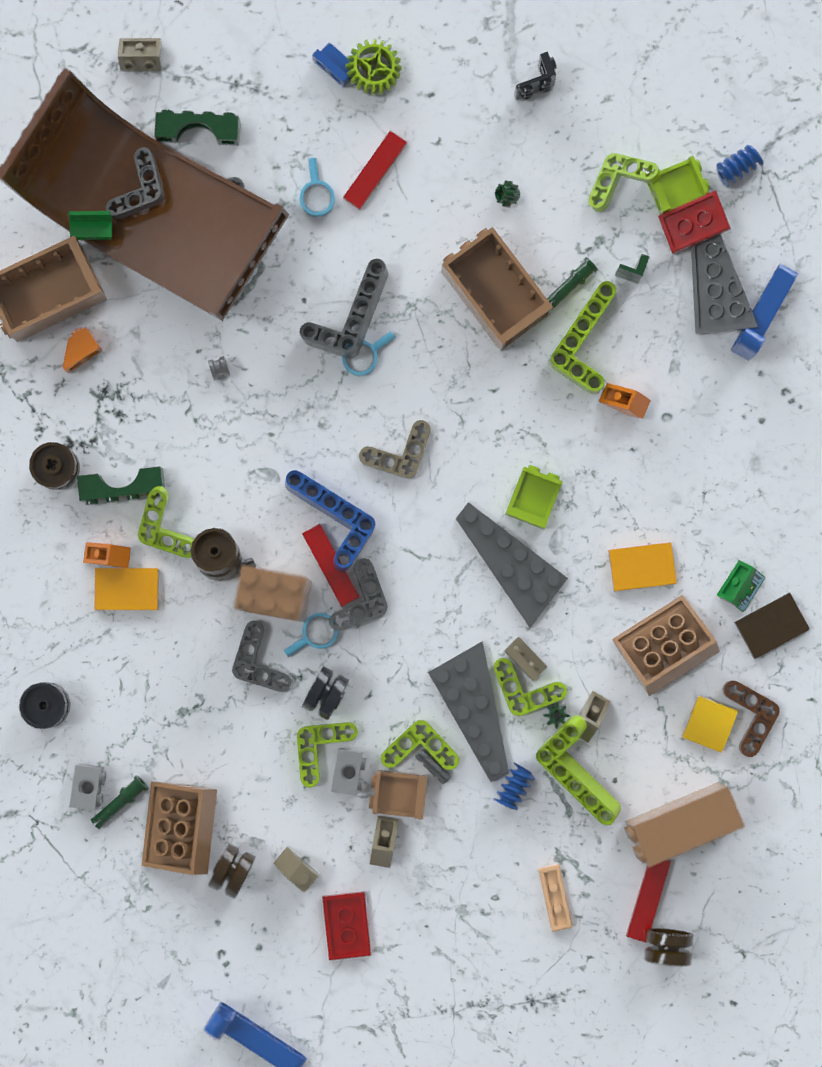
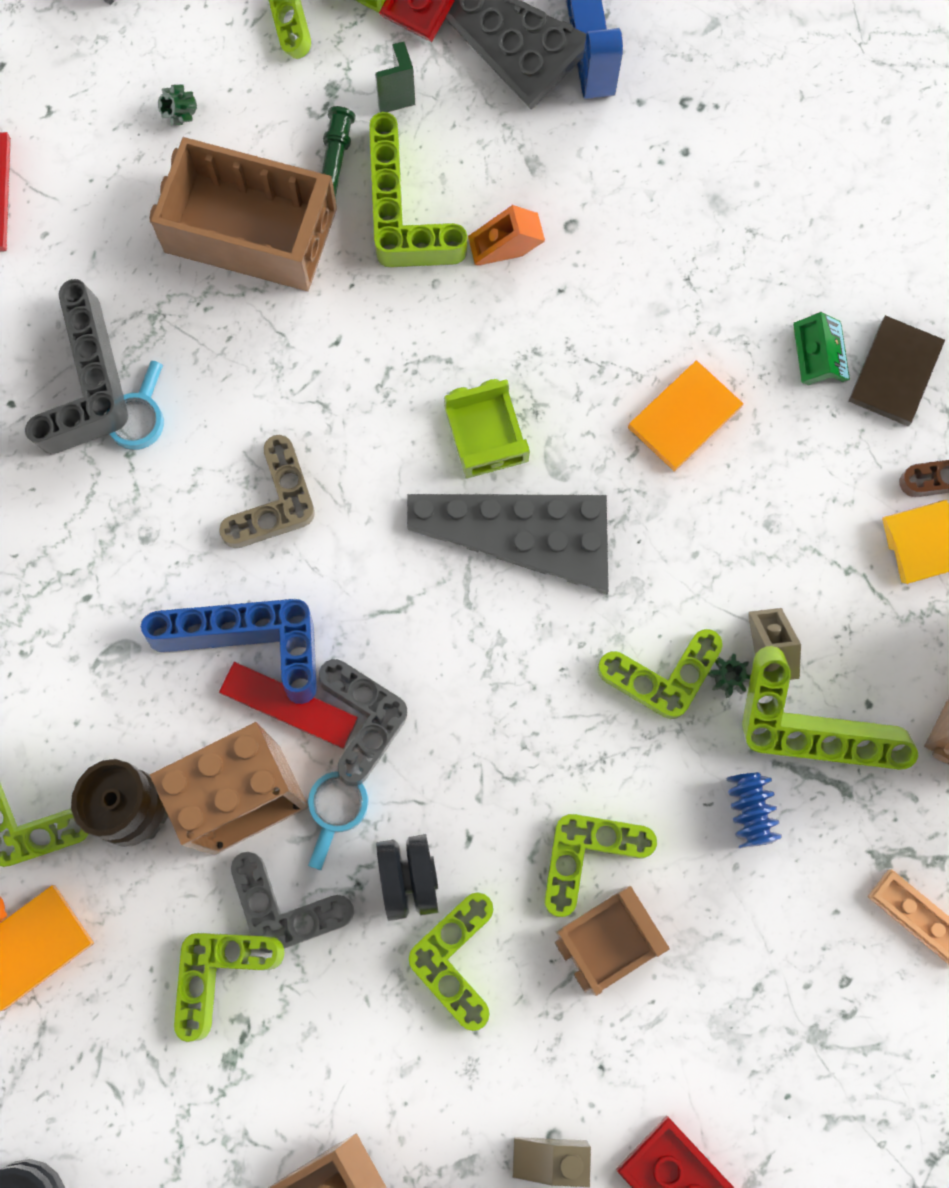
camera: 40 degrees left, 10 degrees down
light grey brick [331,749,367,796] -> none
dark tan slope [369,816,399,868] -> none
dark grey axle [415,749,451,784] -> none
dark grey wing [428,641,509,782] -> none
dark tan bracket [504,637,547,681] -> none
medium nougat slope [612,595,720,696] -> none
none -> lime beam [174,933,285,1042]

